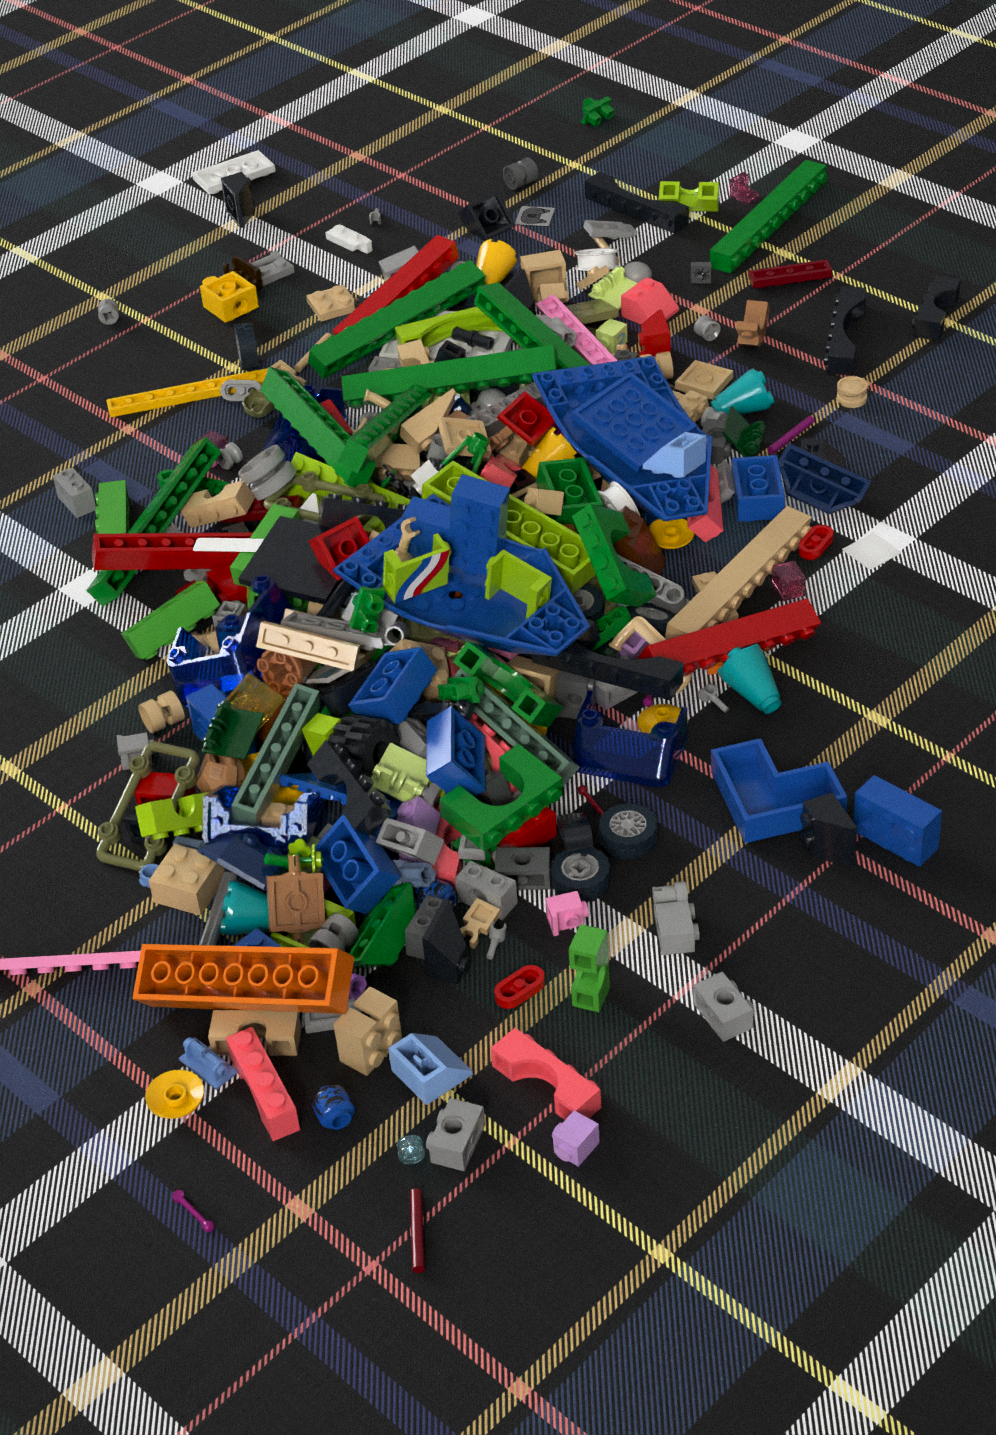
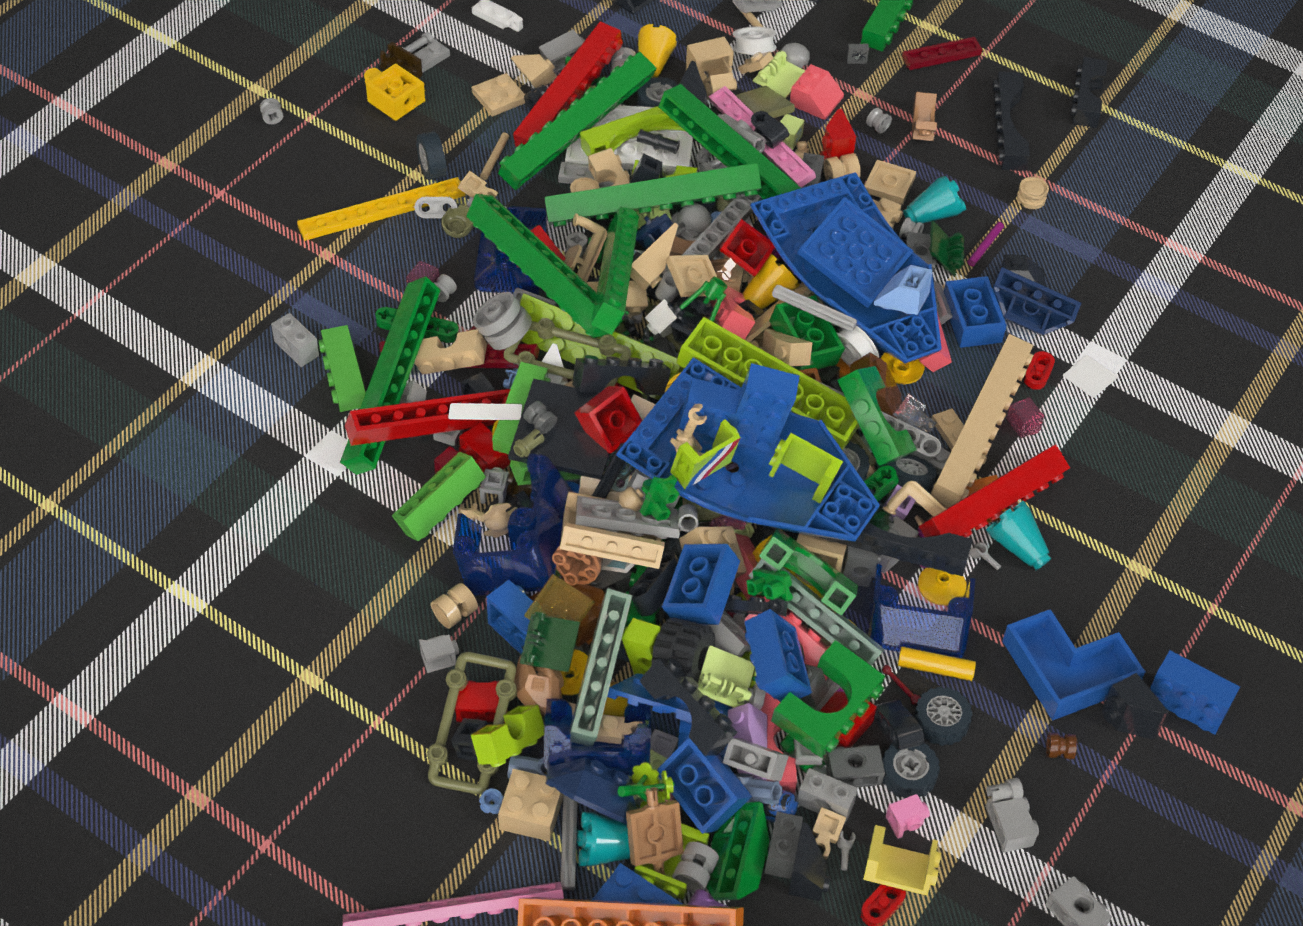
camera: 15 degrees left, 10 degrees up
bright green arch [569,924,610,1012] -> none
none -> tan slope [511,54,557,88]
none -> olive pin [513,429,544,457]
none -> dark grey wheel [524,401,557,434]
none -> tan piece [618,487,644,511]
none -> black piece [751,111,790,149]
none -> light grey axle [772,285,857,332]
none -> light yellow panel [863,825,941,895]
none -> clear hinge [893,393,936,434]
none -> yellow piece [898,646,976,681]
none -> reddish brown wheel [1046,732,1077,760]

